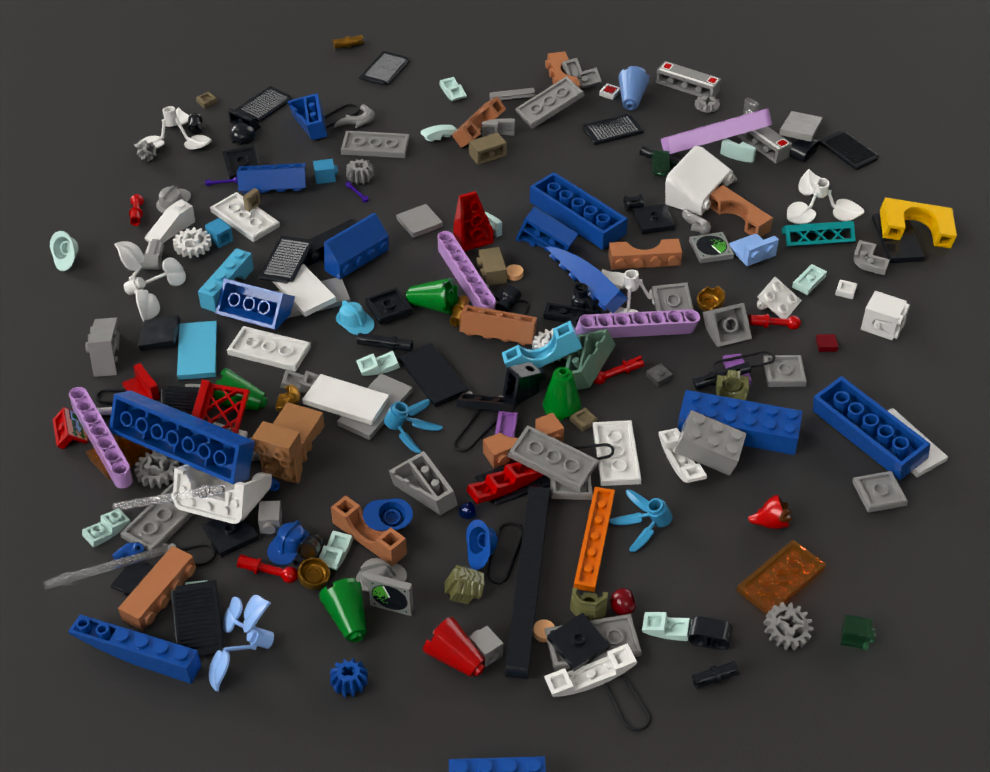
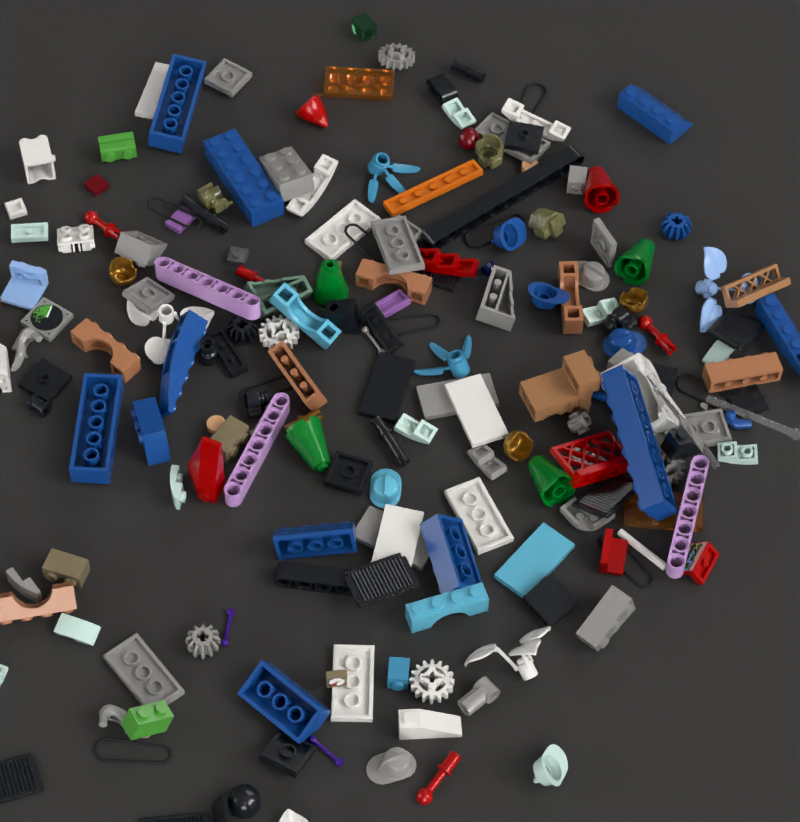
camera: 135 degrees left, 10 degrees up
blue wedge [287,93,327,140] -> none
dark azure brick [313,159,338,184] -> none
light grey tile [396,204,443,238] -> none
light grey tile [763,355,807,387] -> none
none -> bright green brick [98,131,137,162]
none -> bright green brick [121,700,174,740]
none -> black slope [660,428,701,461]
none -> medium nougat fence [721,263,791,308]

